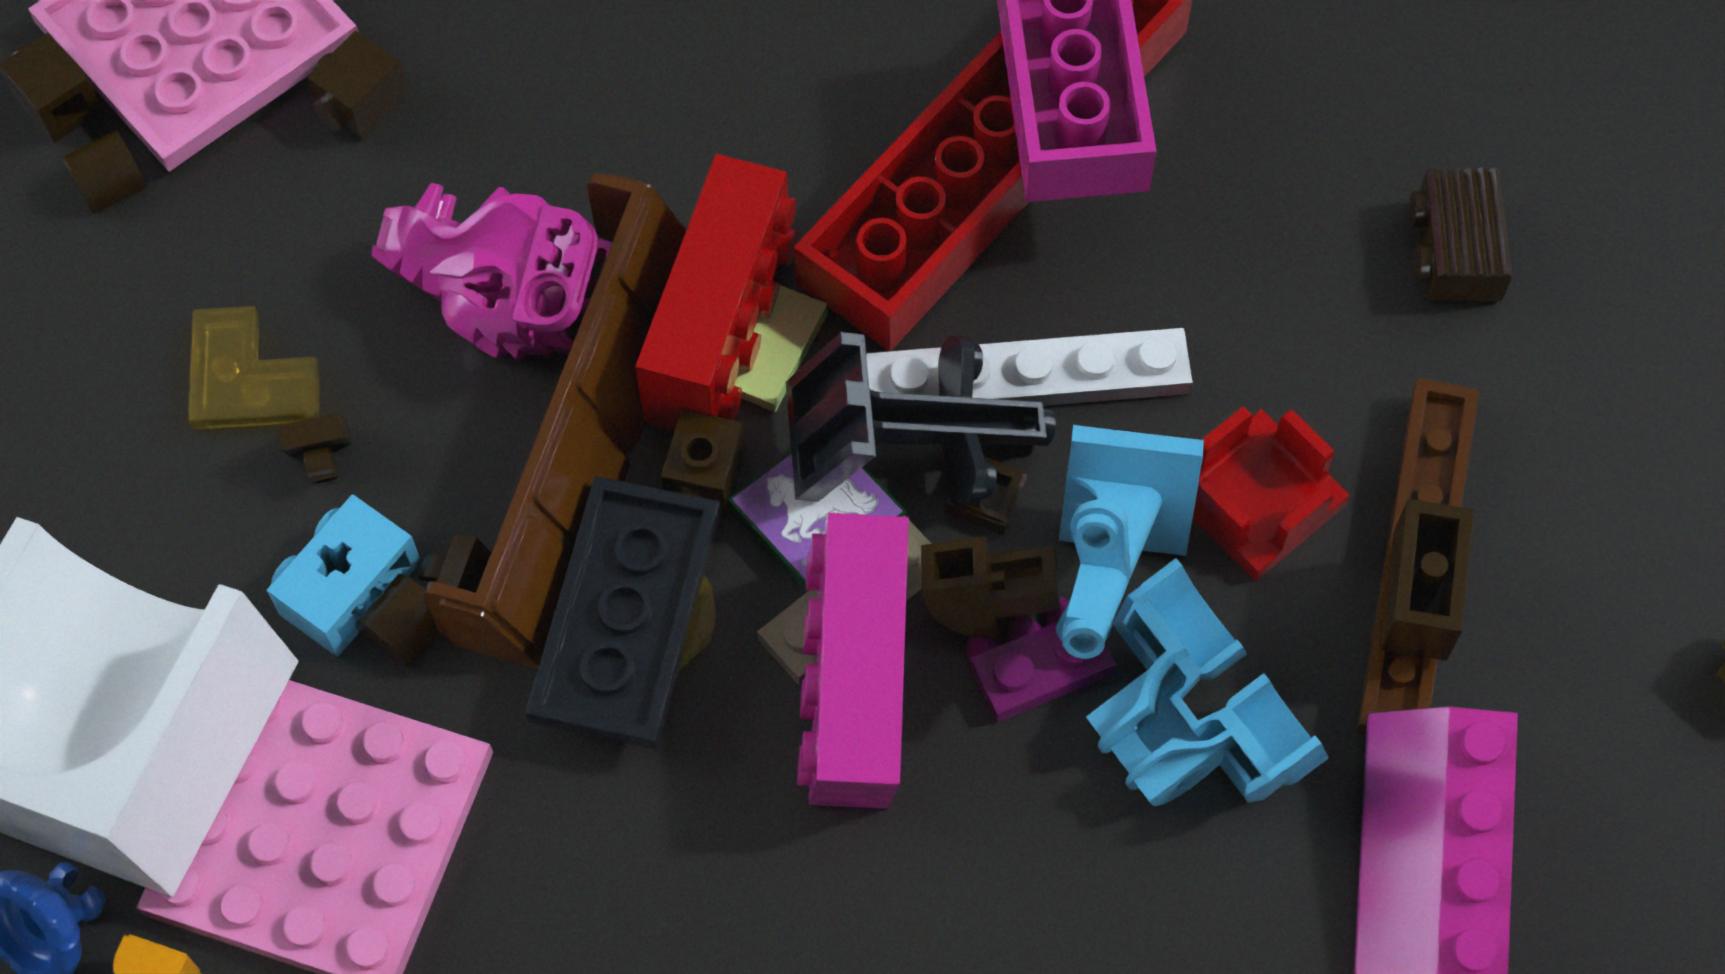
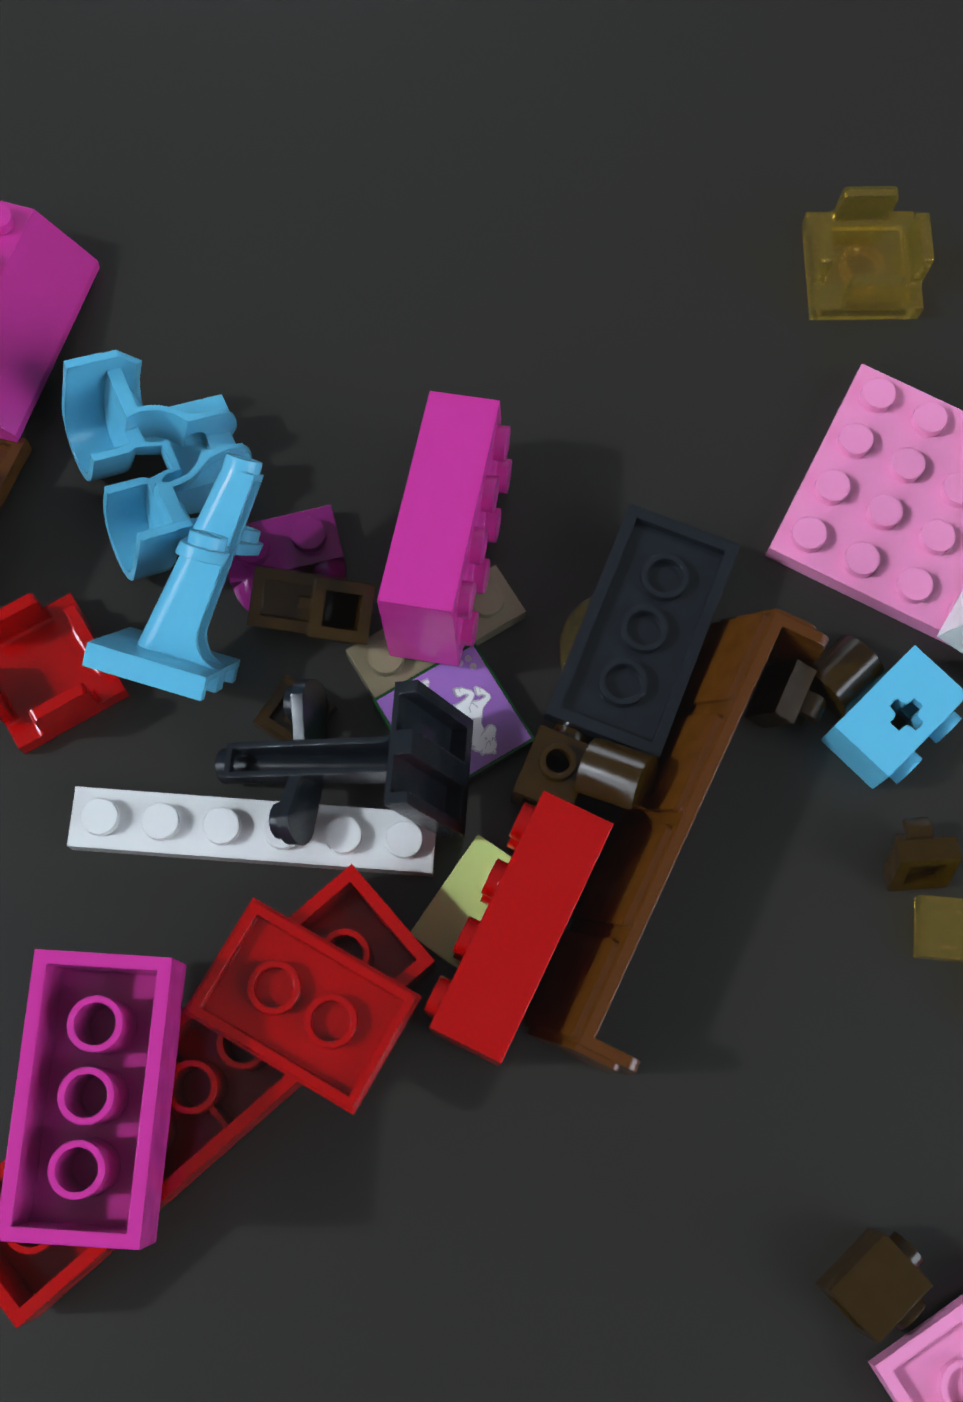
camera: 175 degrees left, 10 degrees up
dark pink animal [371,183,612,362] -> none
none -> red tile [183,897,422,1115]
none -> dark brown brick [574,737,658,809]

